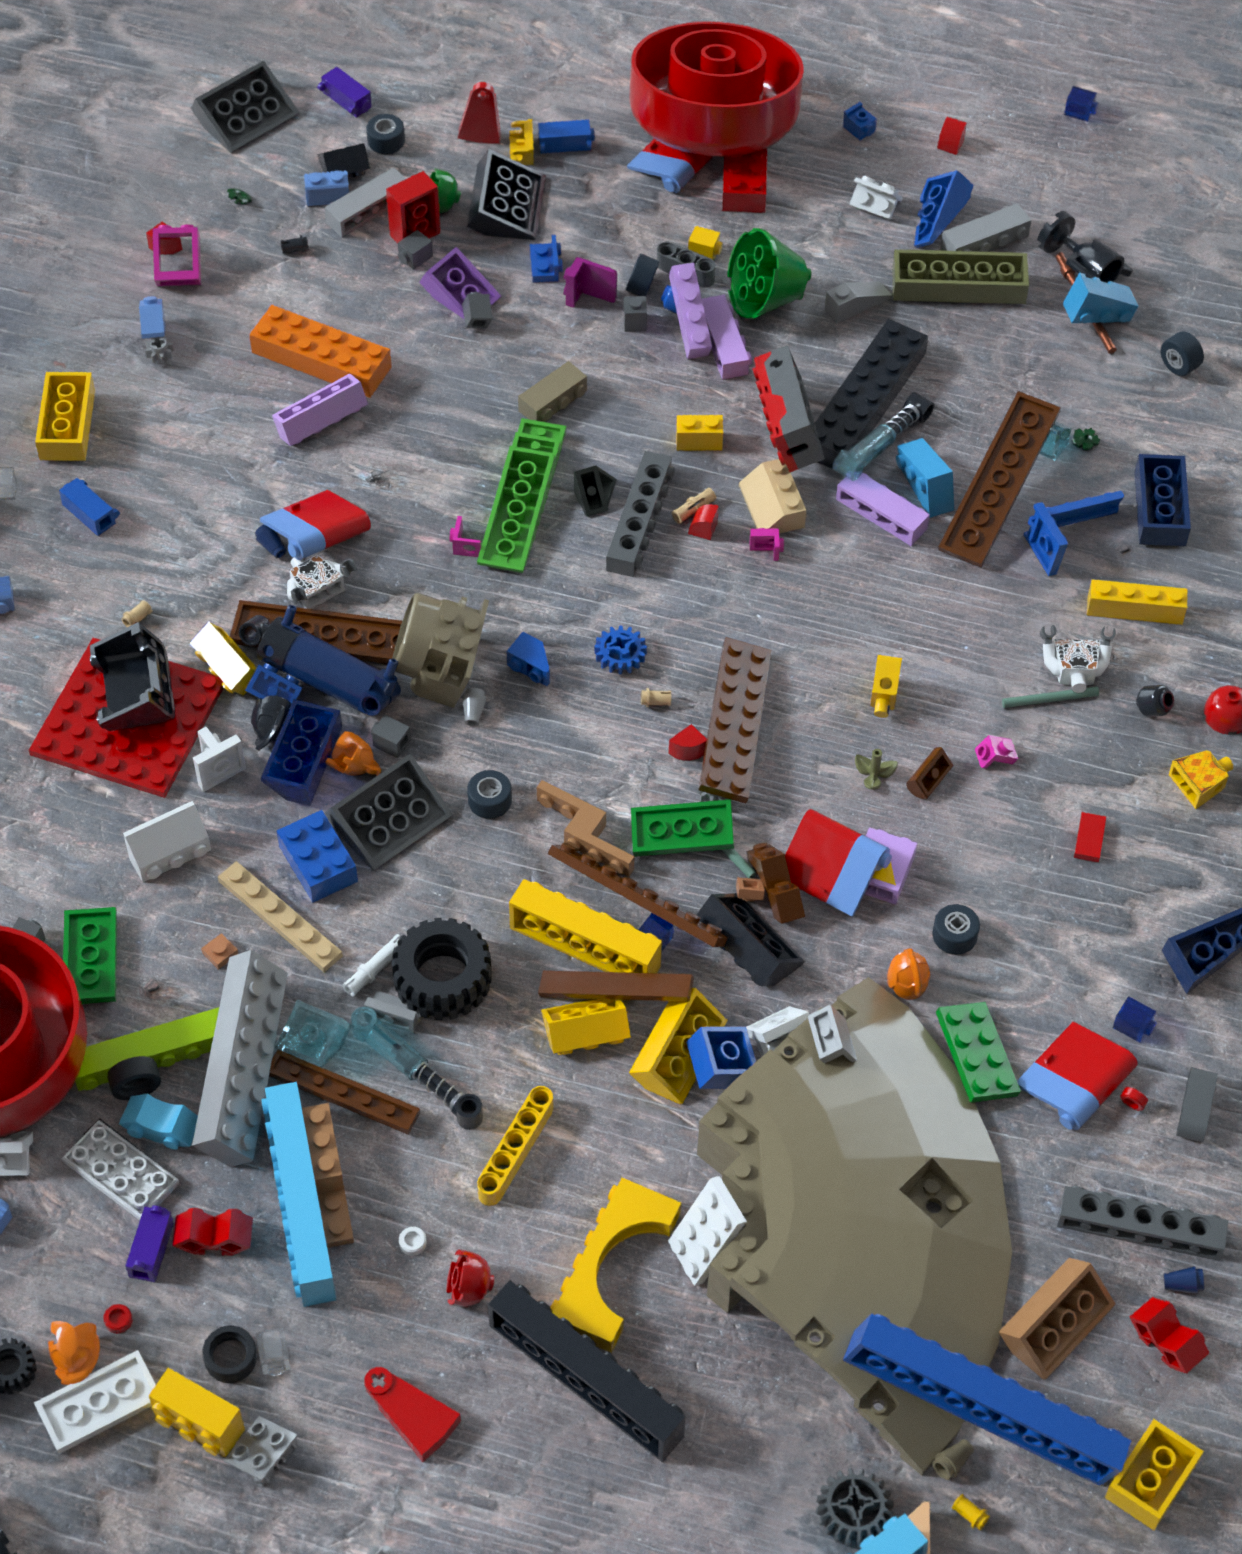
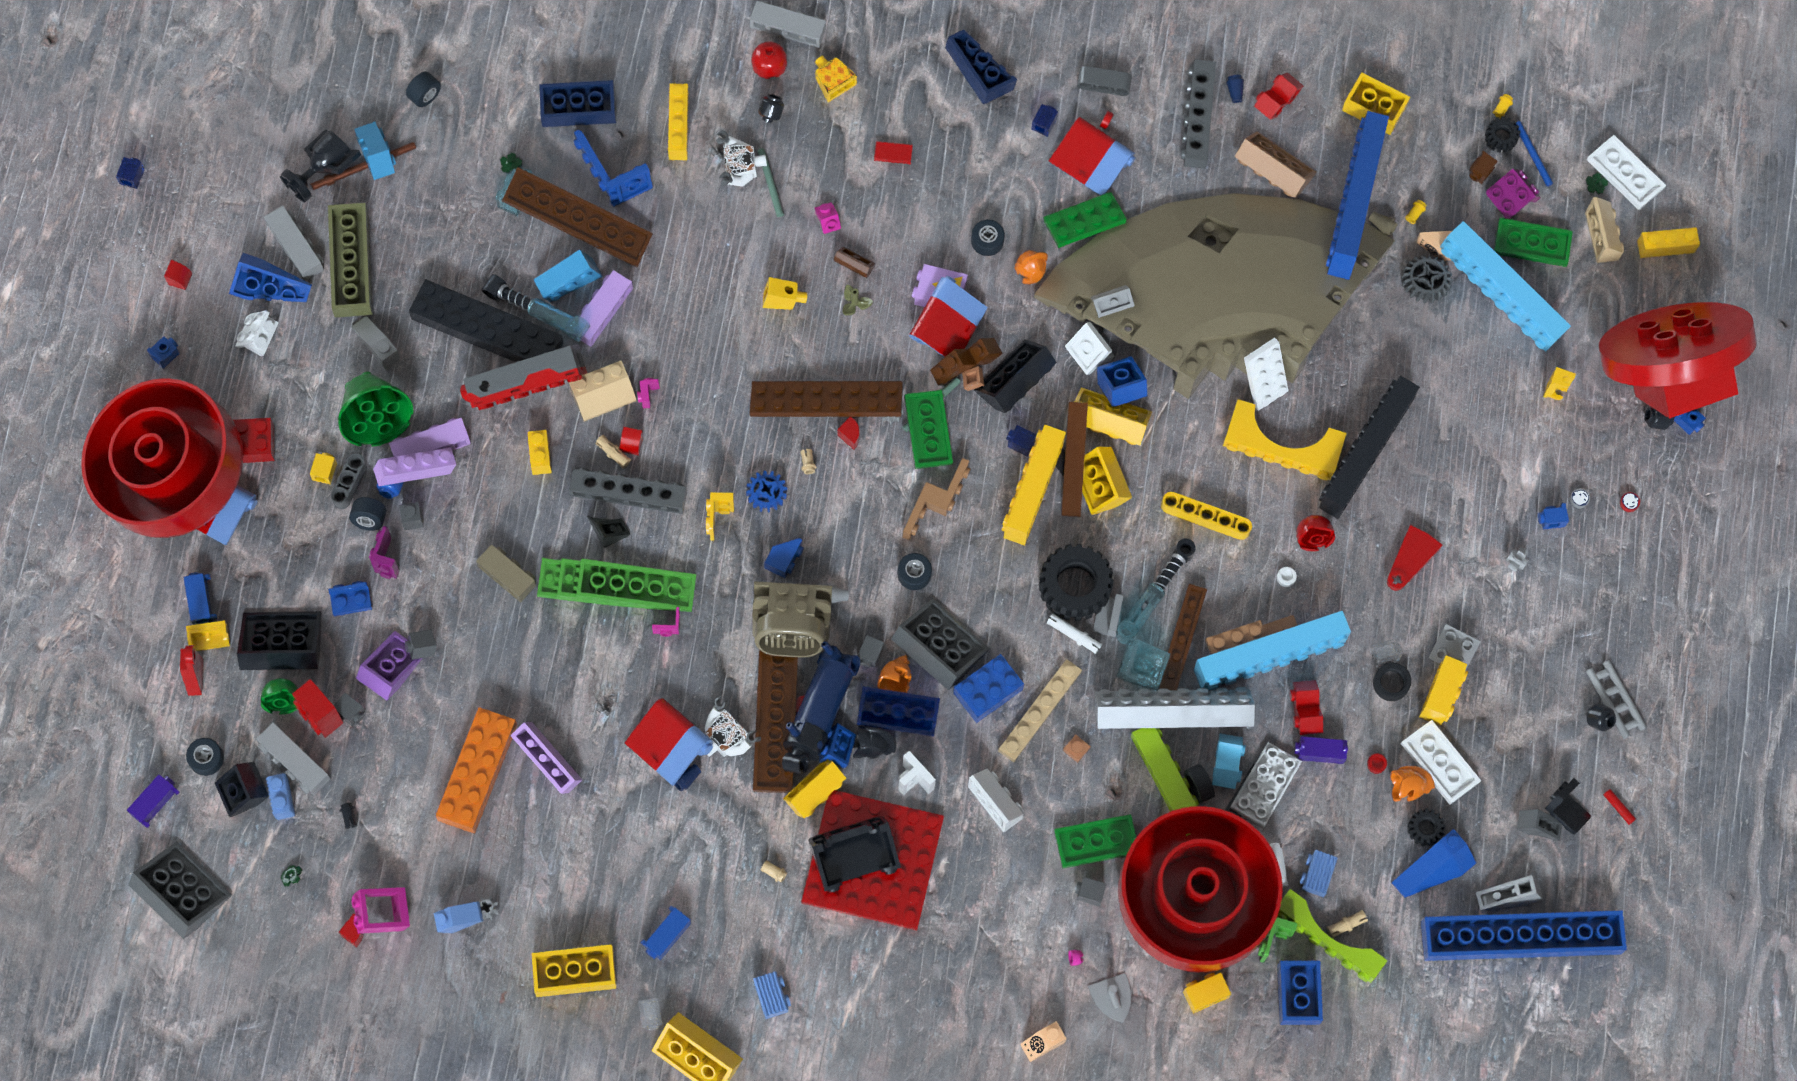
camera: 100 degrees left, 15 degrees up
reddish brown plate [548,843,728,947] -> none
none -> yellow bracket [706,492,734,540]

